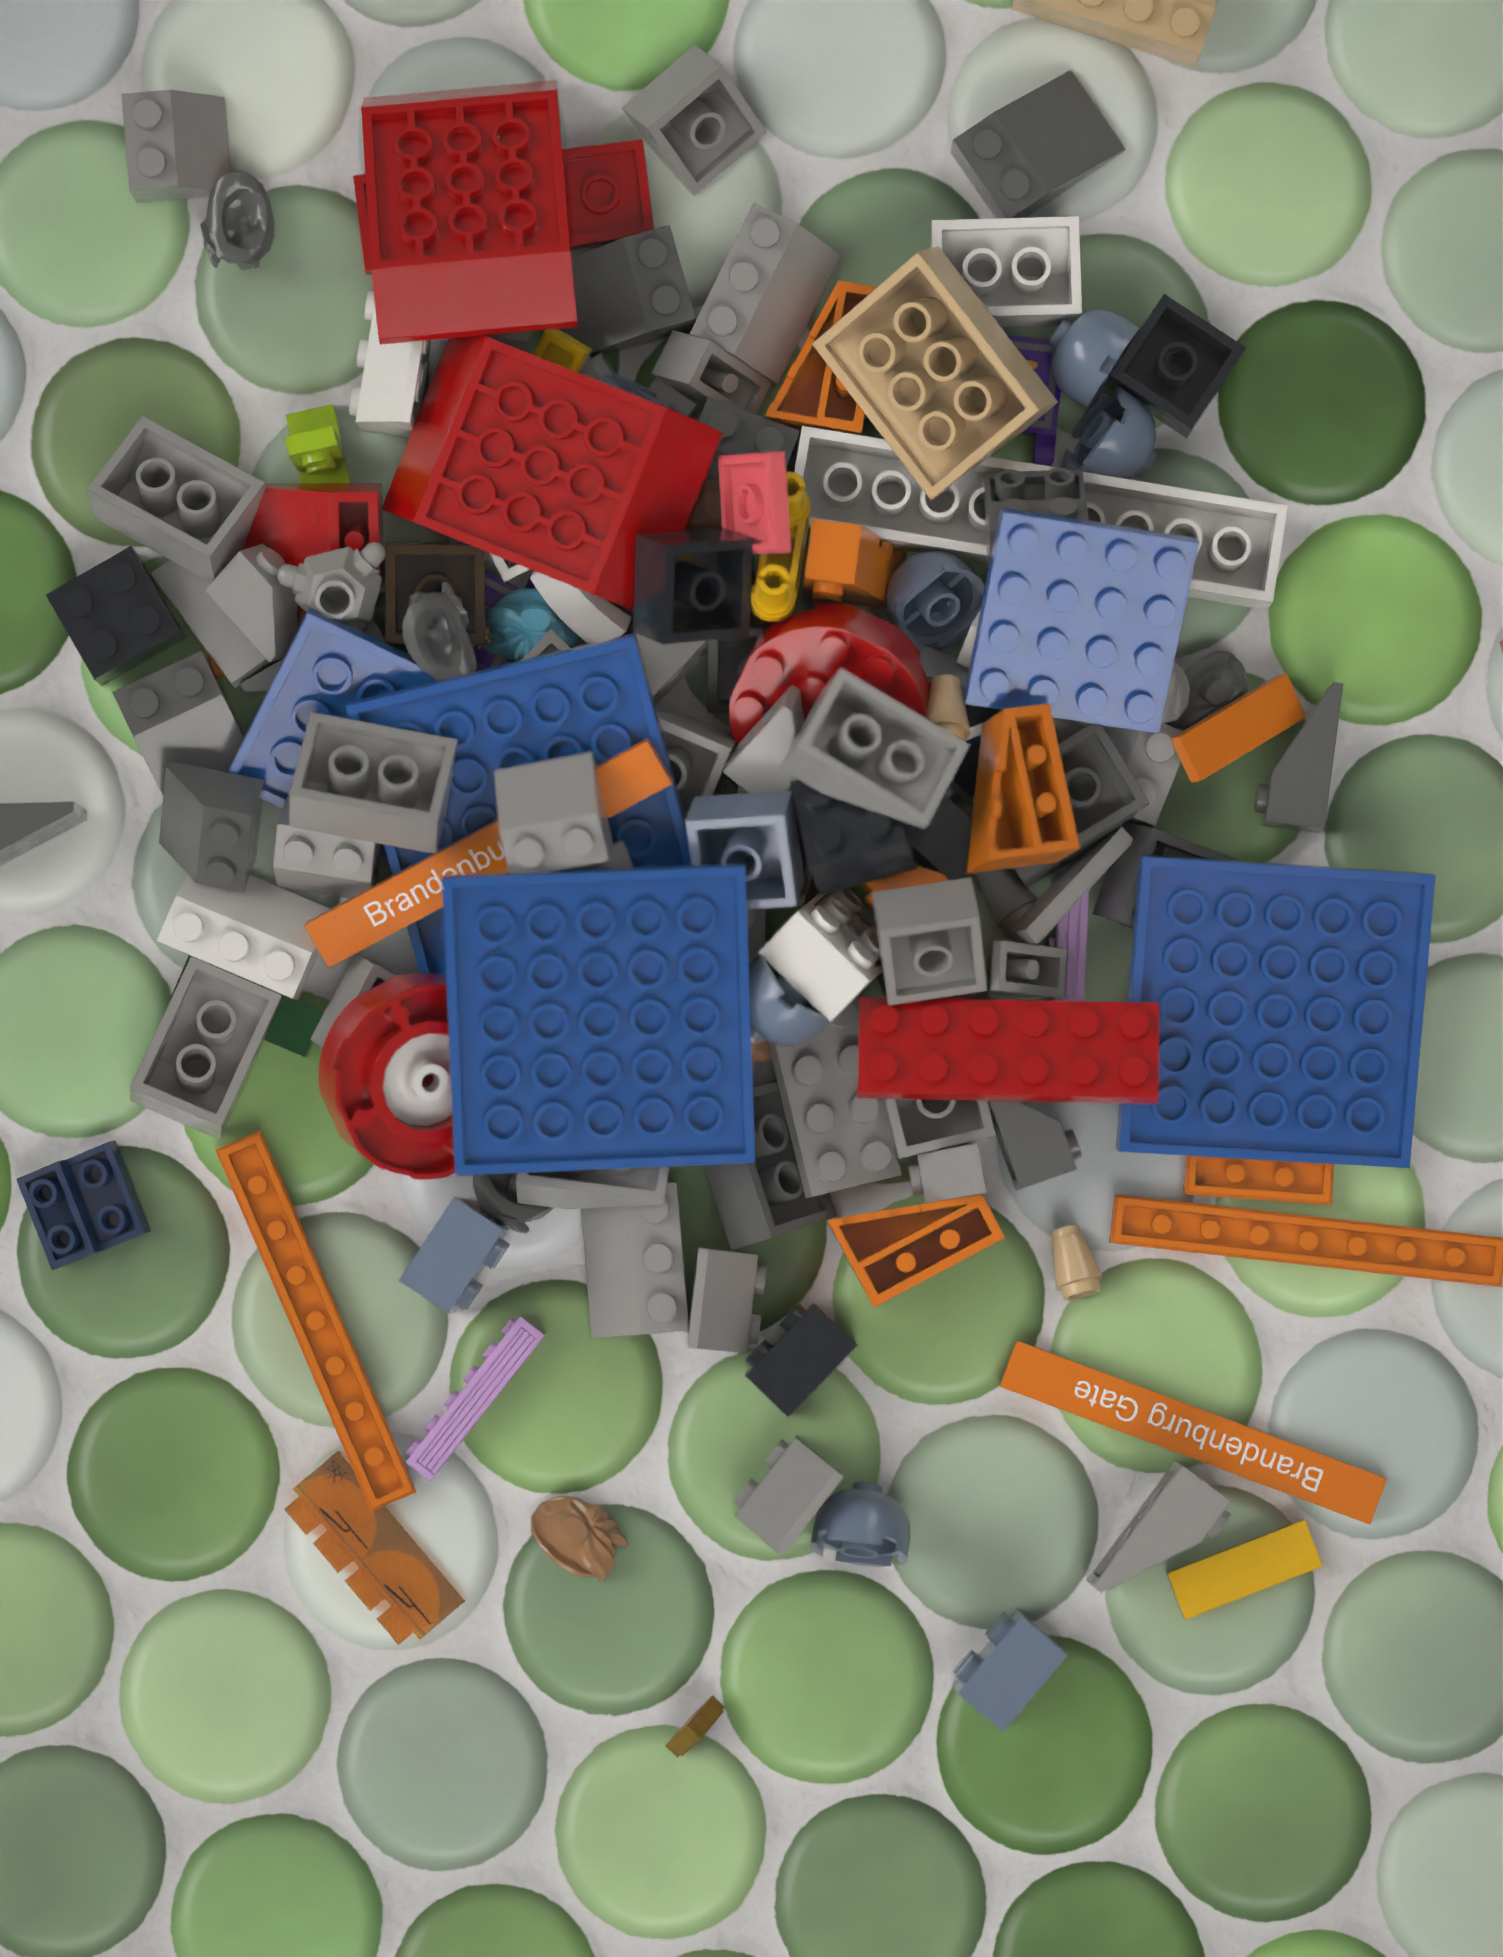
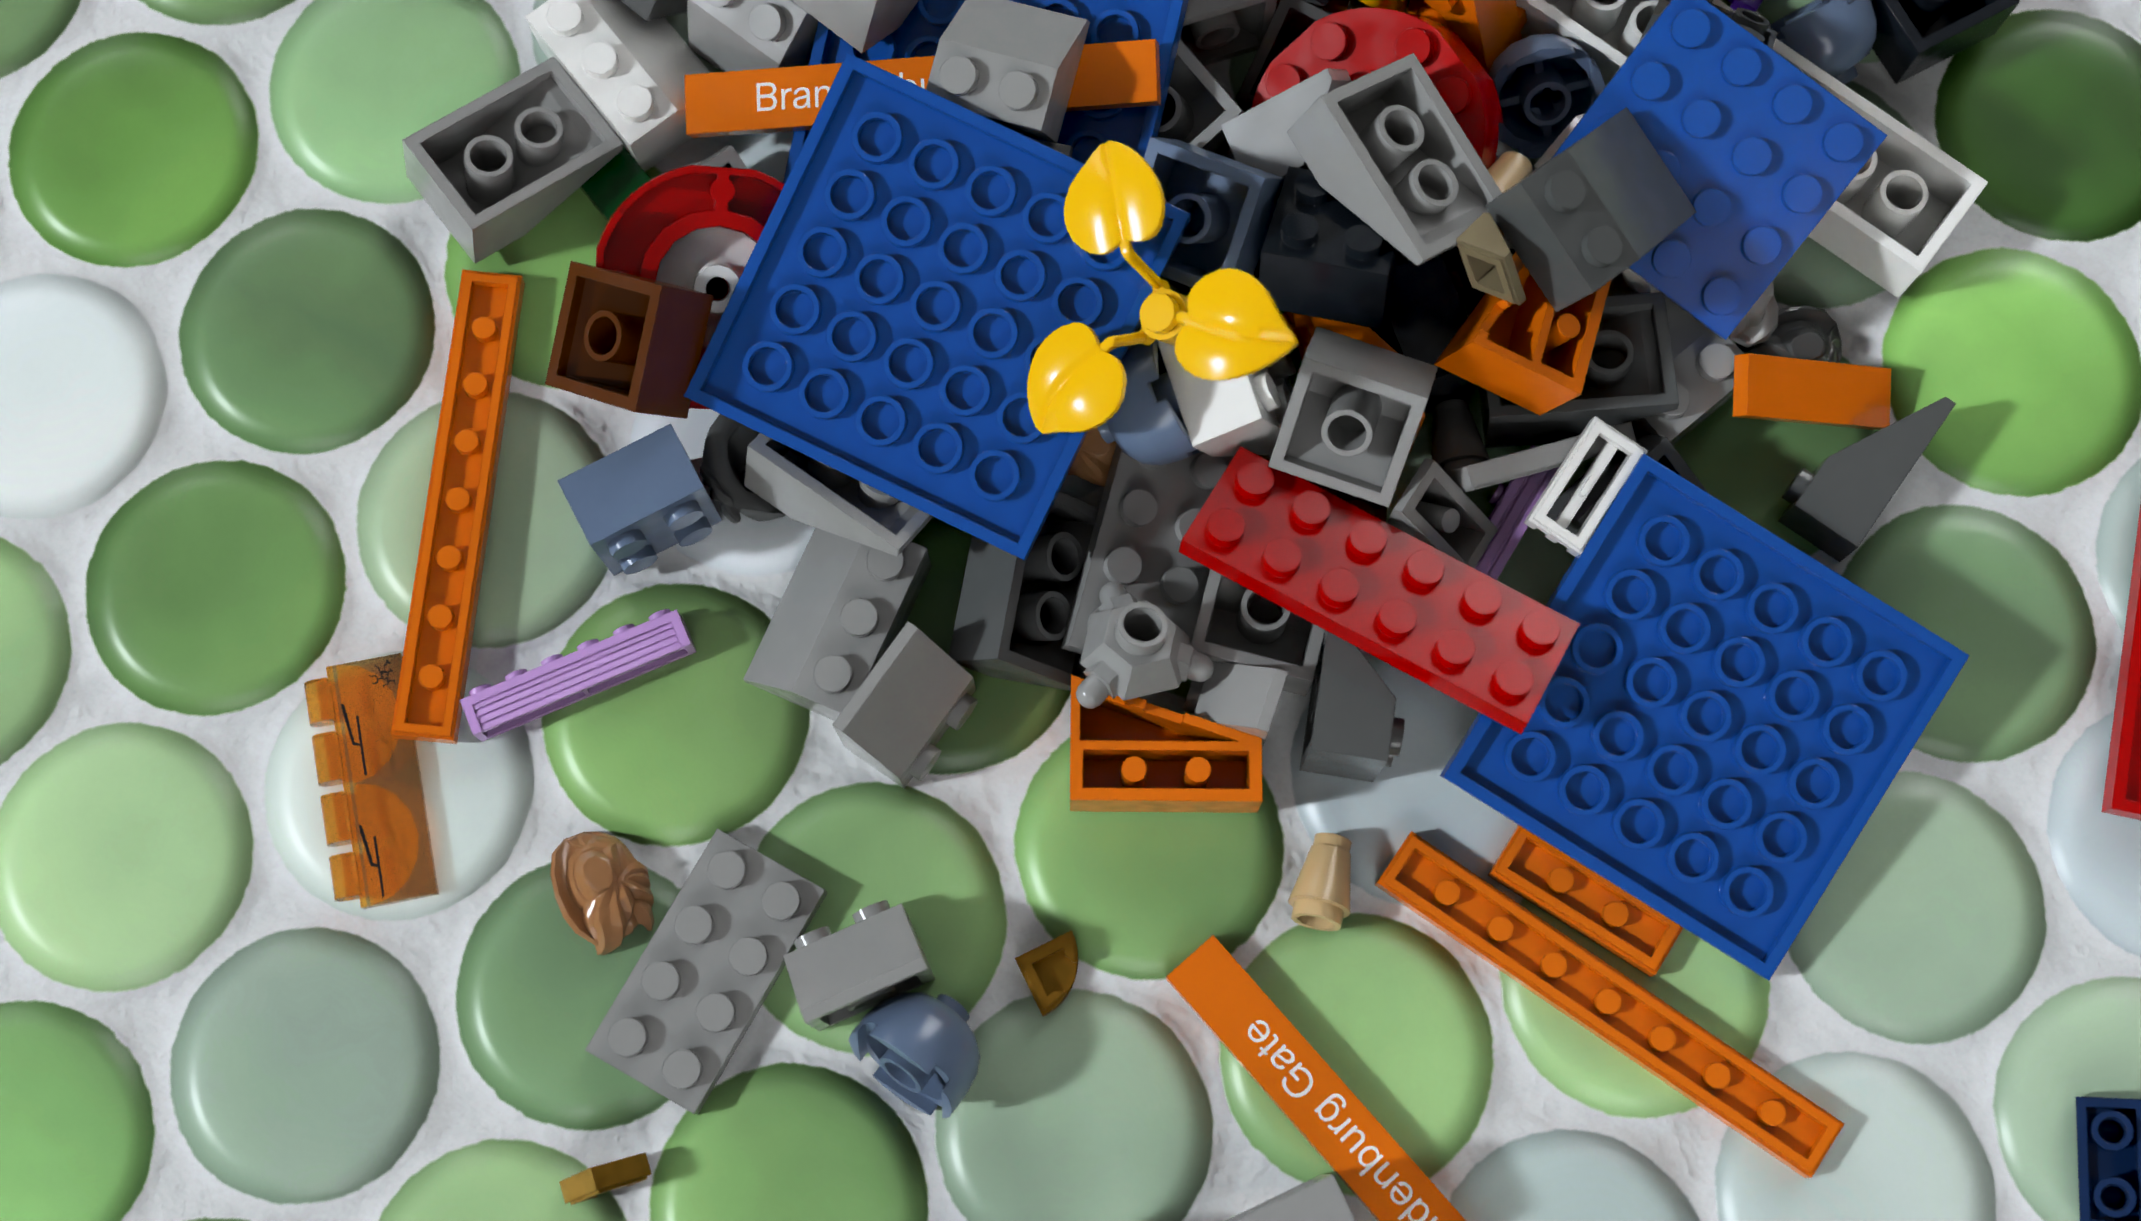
camera: 30 degrees right, 10 degrees down
dark blue slope [16,1140,151,1270] -> none
black brick [745,1303,858,1417] -> none
none -> reddish brown slope [545,261,714,419]
none -> light grey plate [585,829,828,1115]
none -> pearl gold tile [1015,930,1078,1017]
none -> yellow plant [1027,141,1298,435]
none -> light grey rock [1076,582,1214,709]
none -> dark tan slope [1456,212,1526,305]
none -> dark grey slope [1485,107,1697,312]
none -> white tile [1523,416,1648,557]

